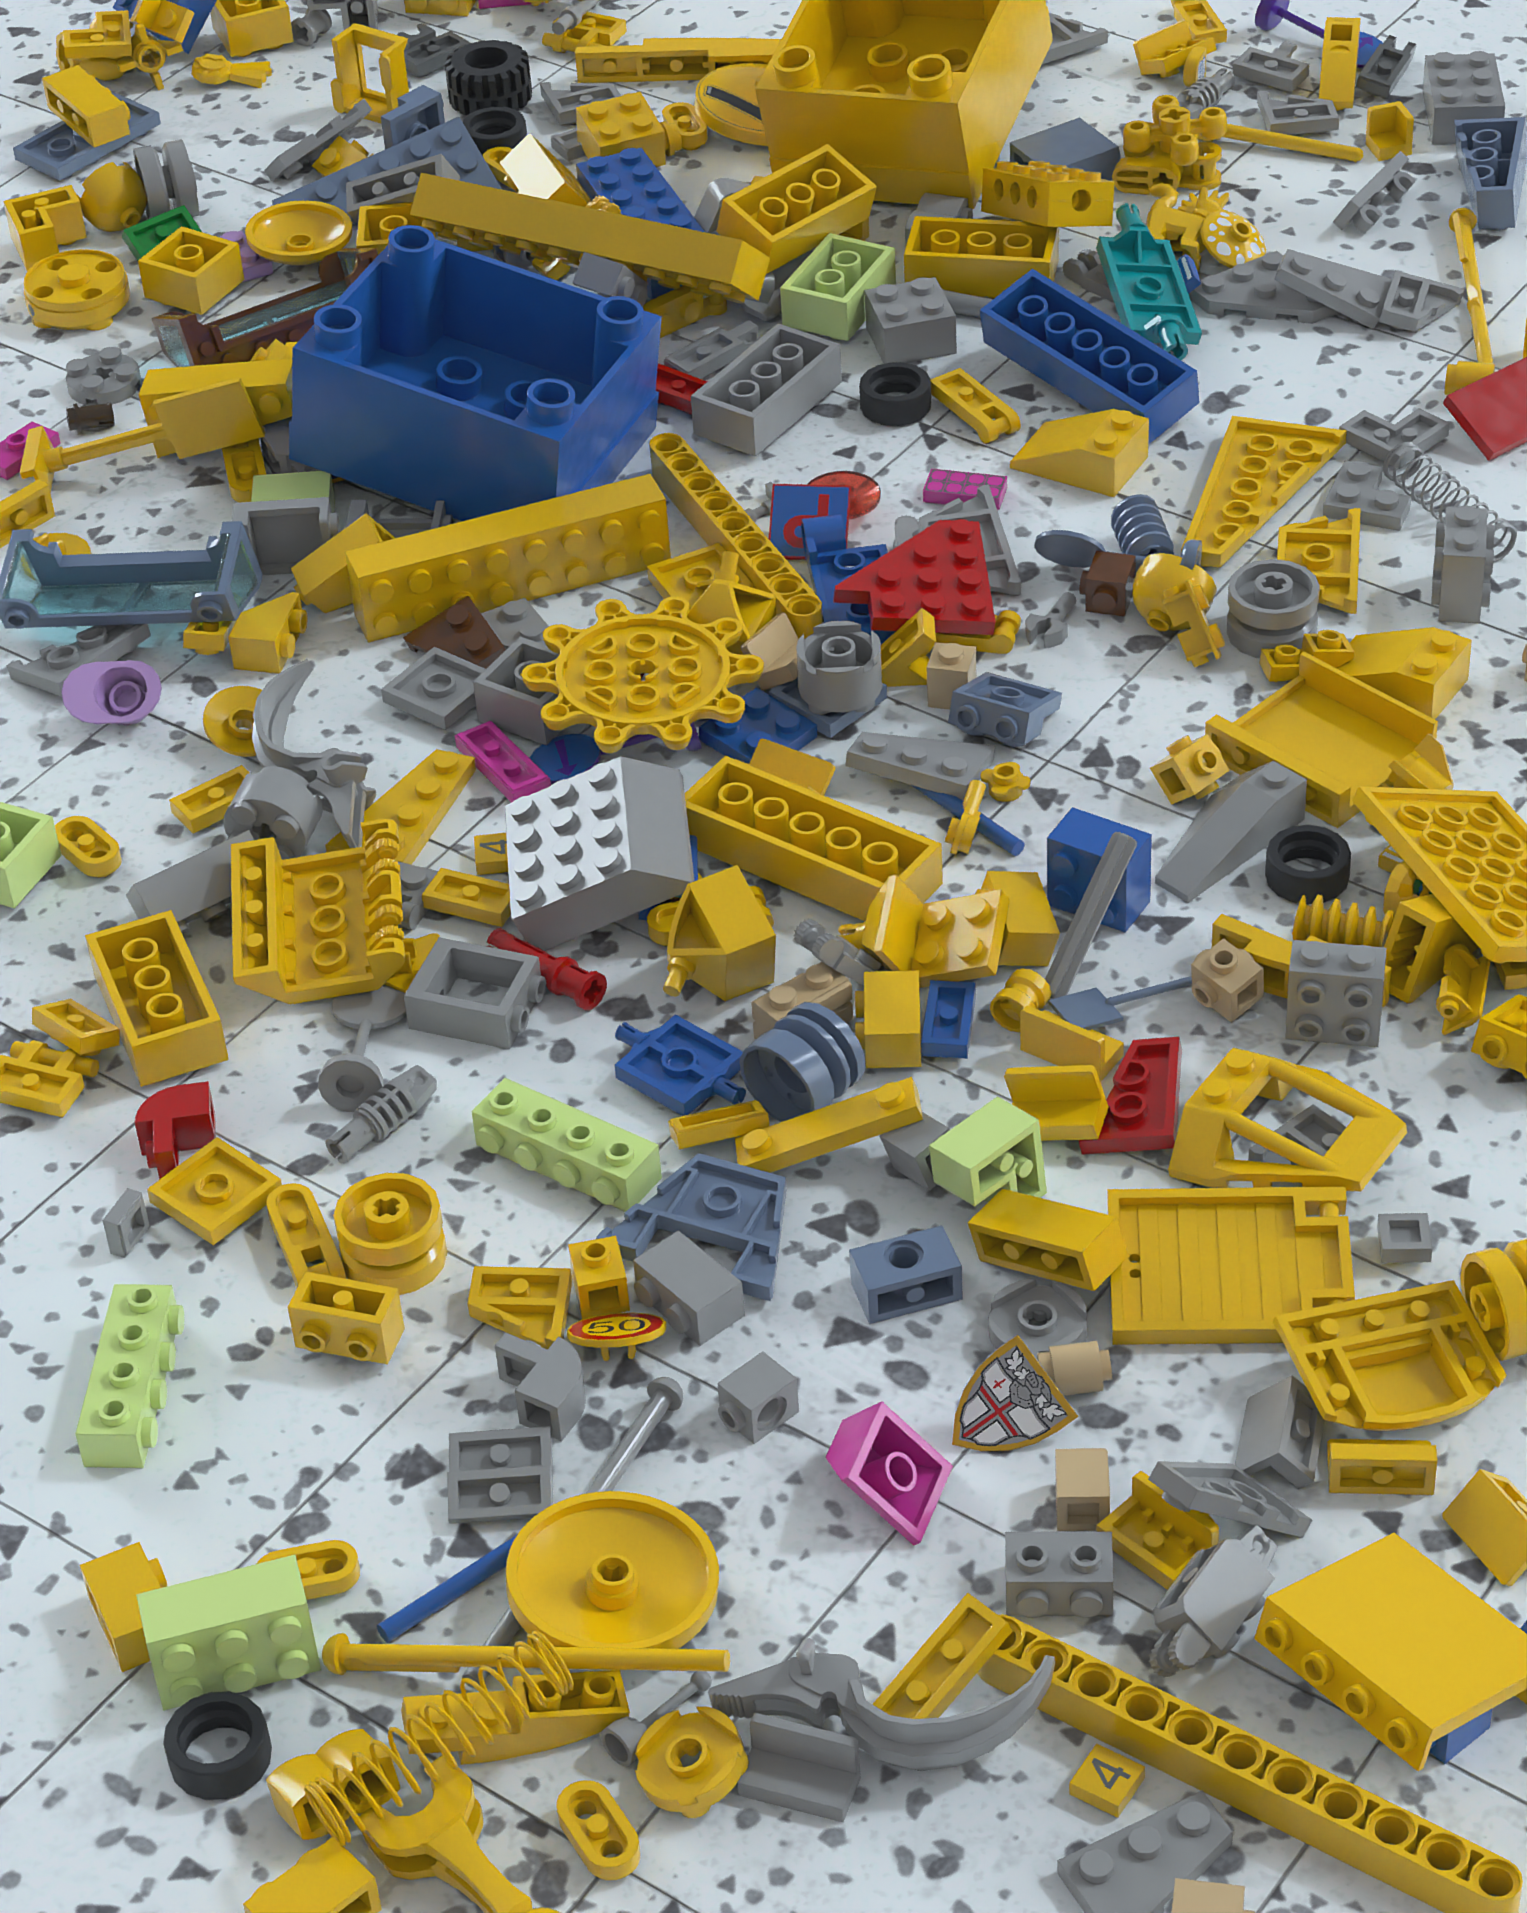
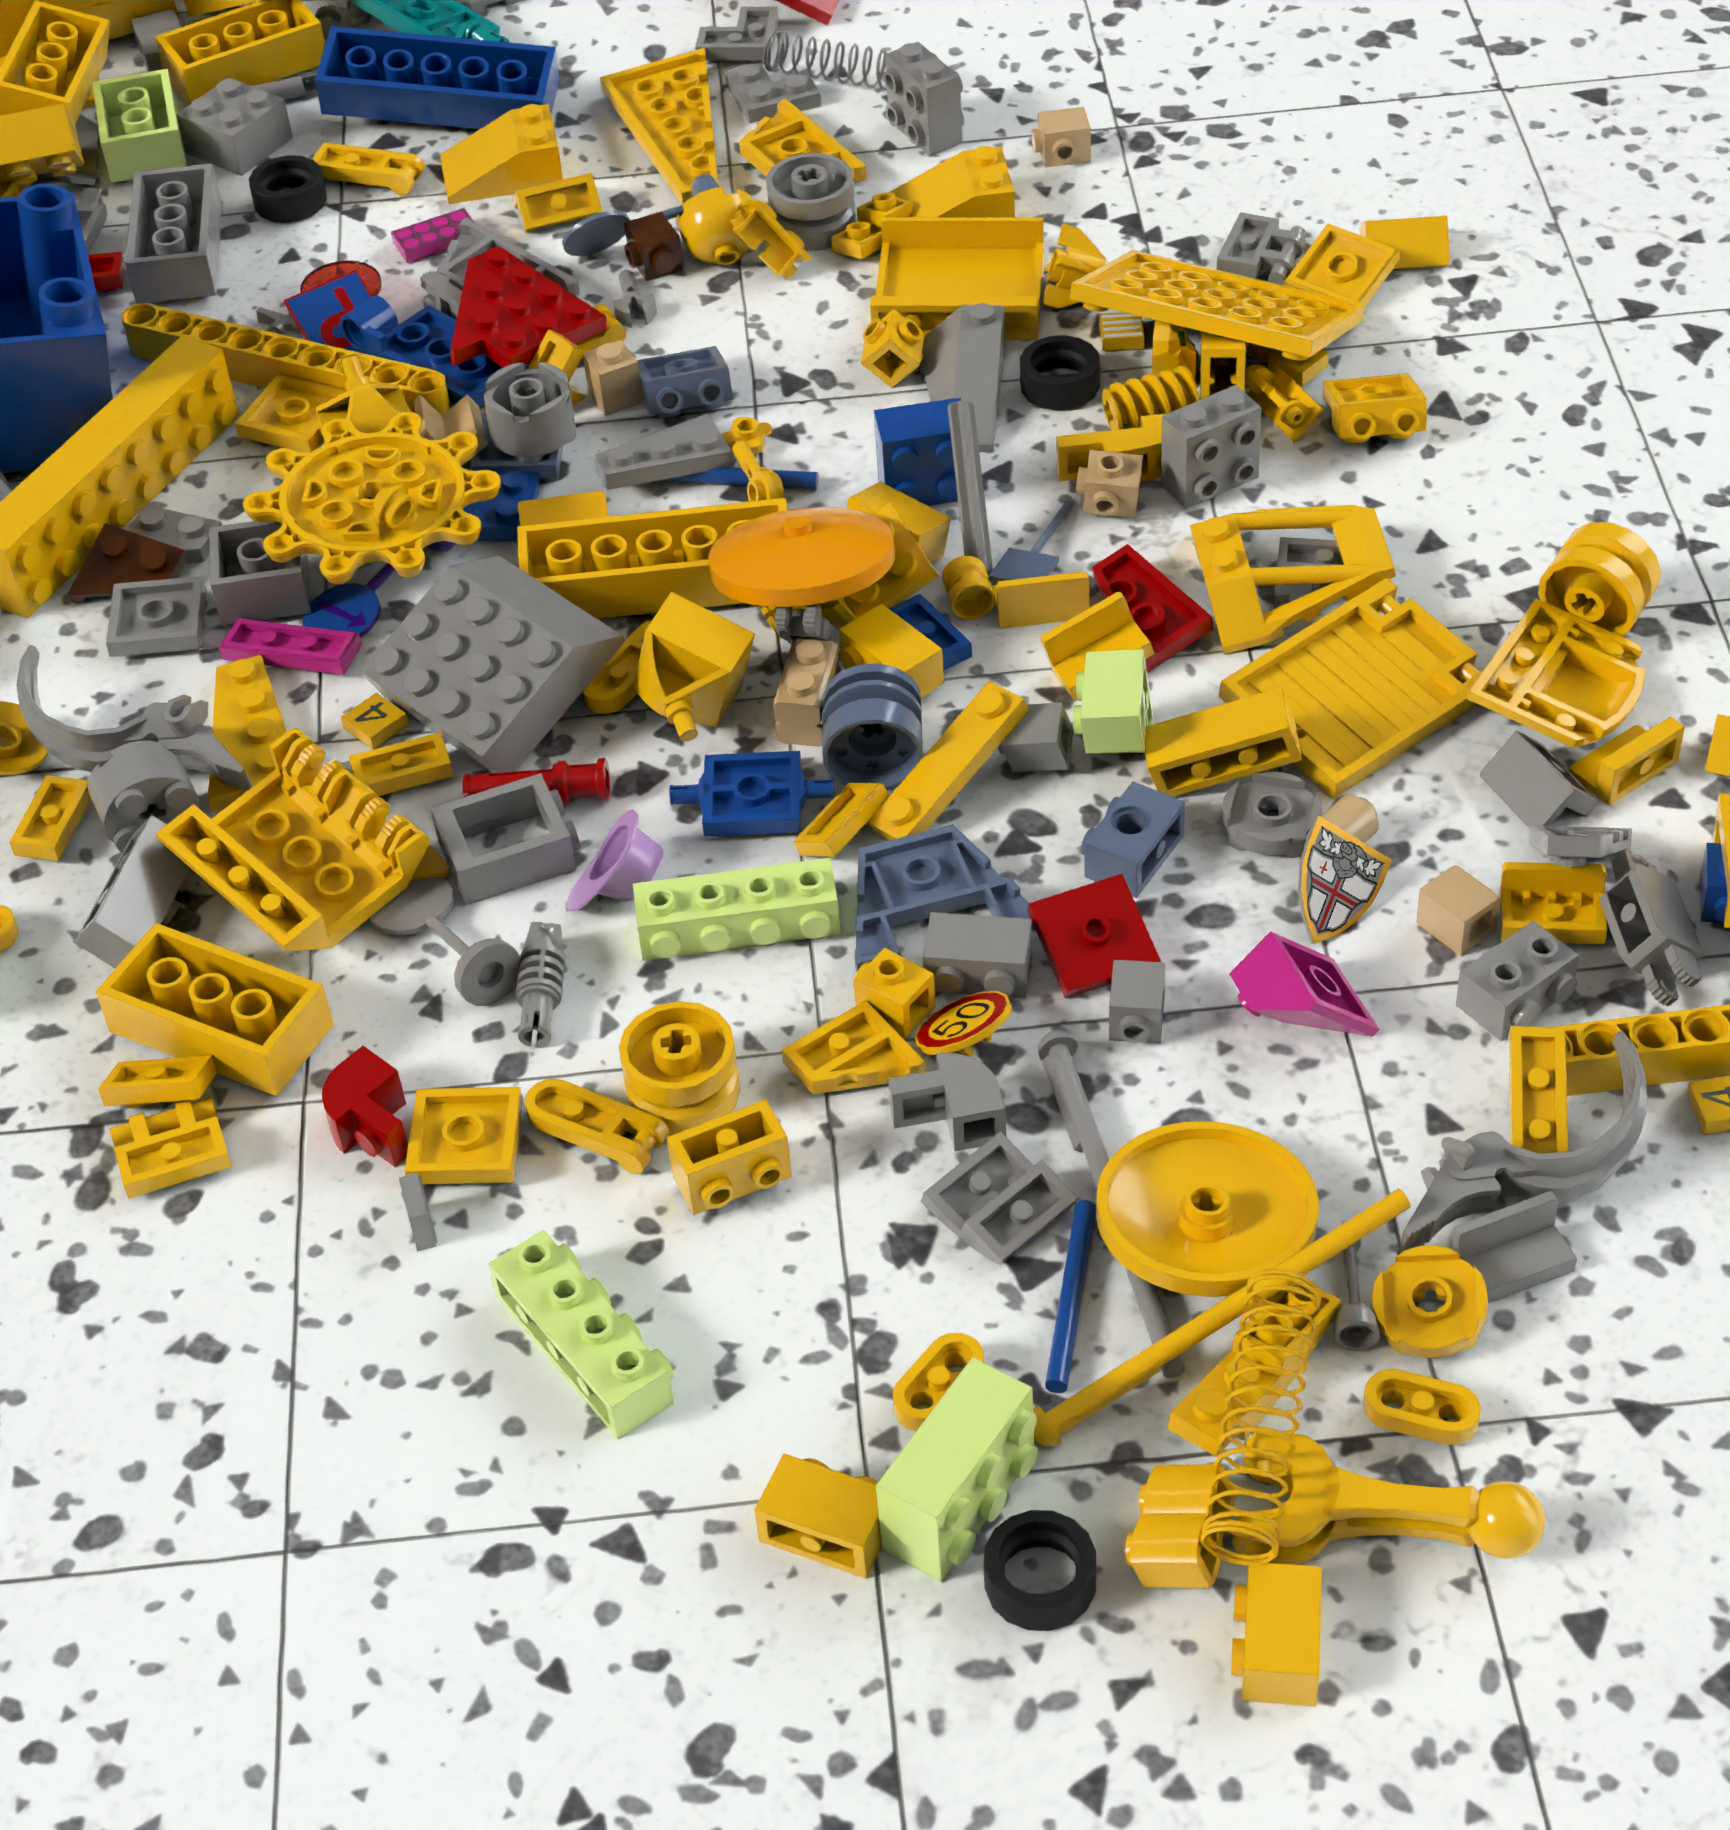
camera: 40 degrees left, 5 degrees up
sand blue piece [1111,494,1174,573] -> none
light grey plate [1377,1213,1432,1263] -> none
none -> yellow plate [372,483,414,528]
none -> yellow panel [512,173,602,233]
none -> lavender piece [567,810,664,911]
none -> light orange dish [708,507,895,607]
none -> red plate [1027,874,1161,999]

